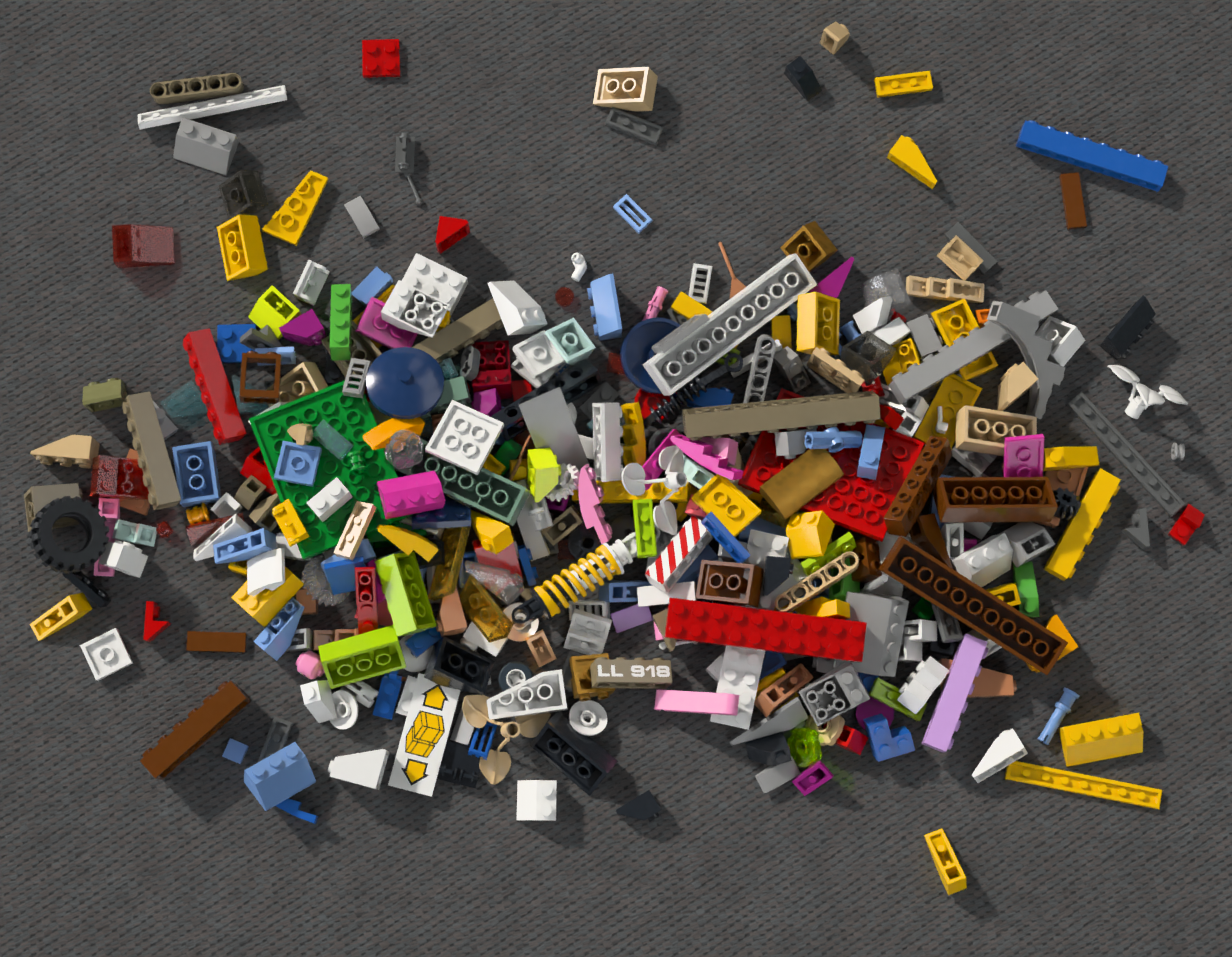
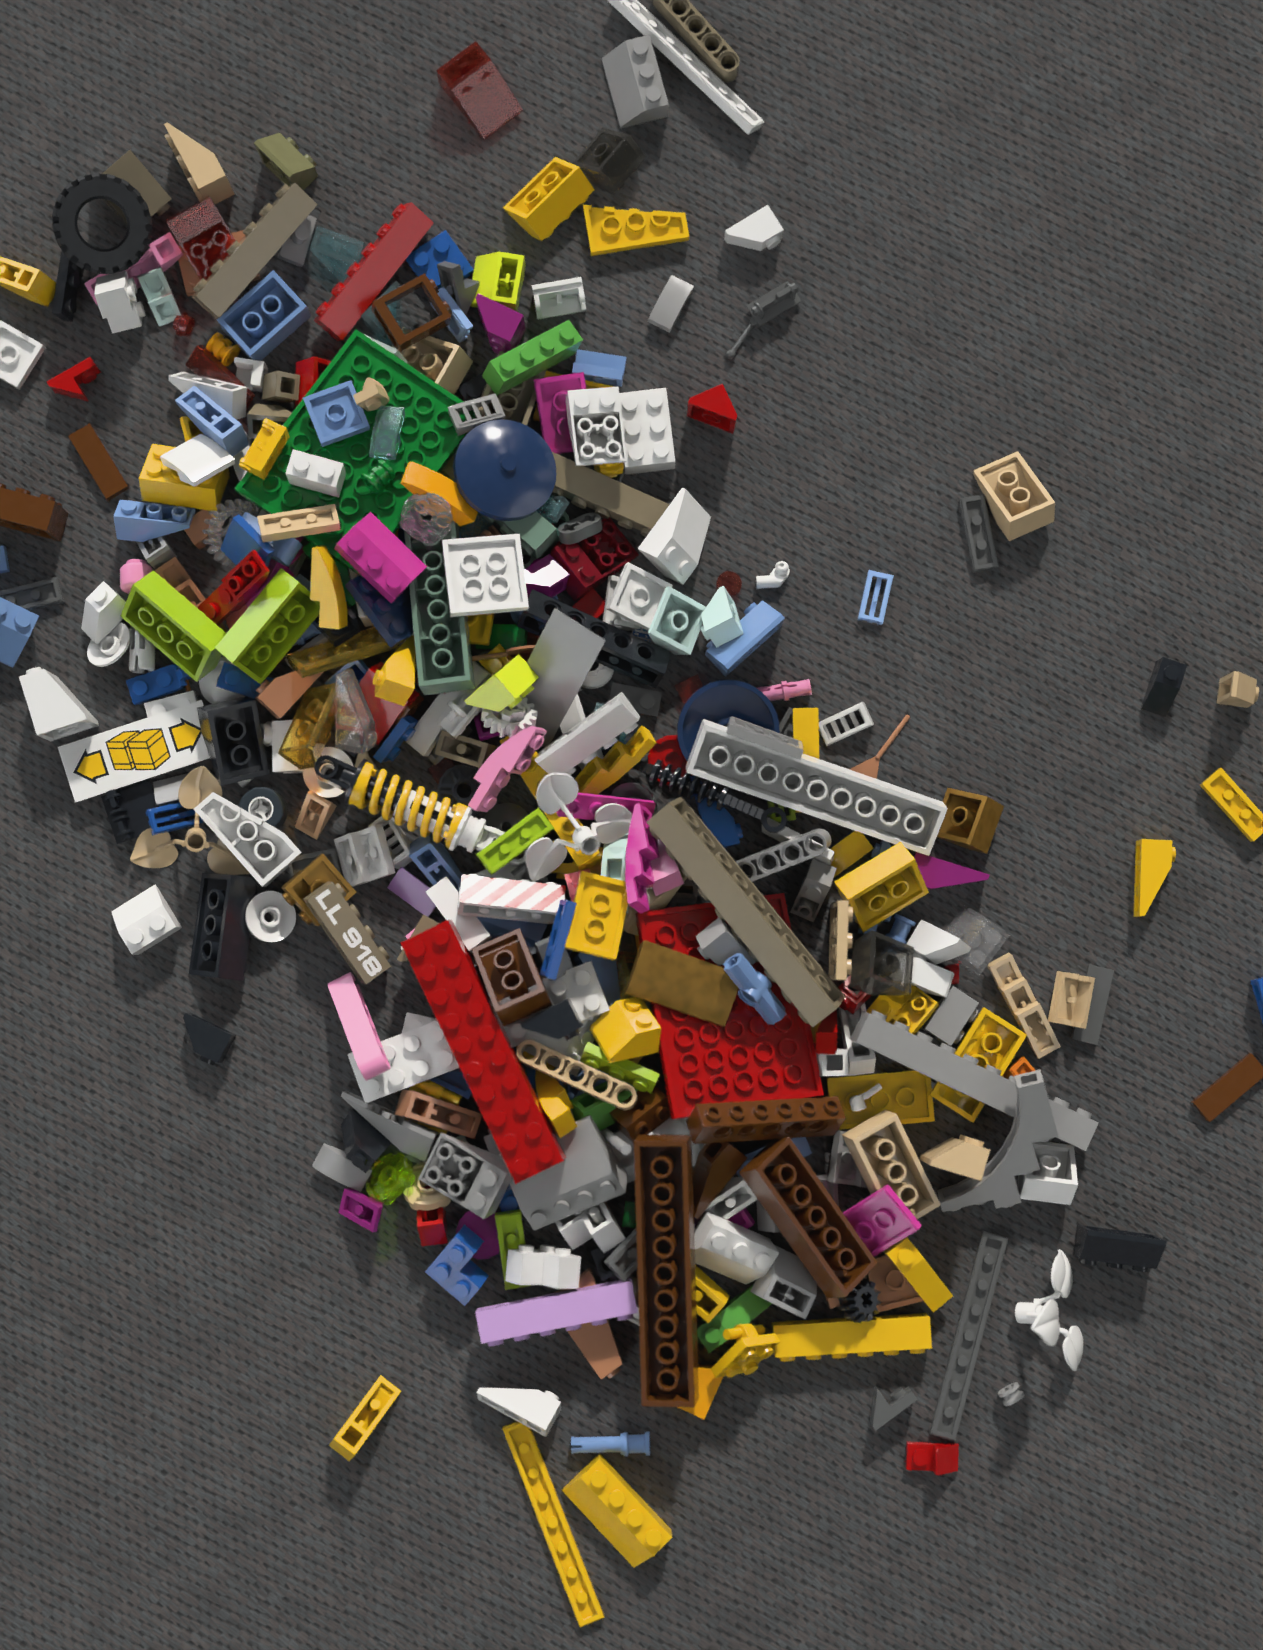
camera: 60 degrees right, 5 degrees up
red plate [362,39,400,78] -> none
medium blue slope [857,424,885,480] -> none
none -> light aqua slope [701,586,743,648]
none -> yellow plate [711,1323,780,1378]
none -> white slope [724,205,784,251]

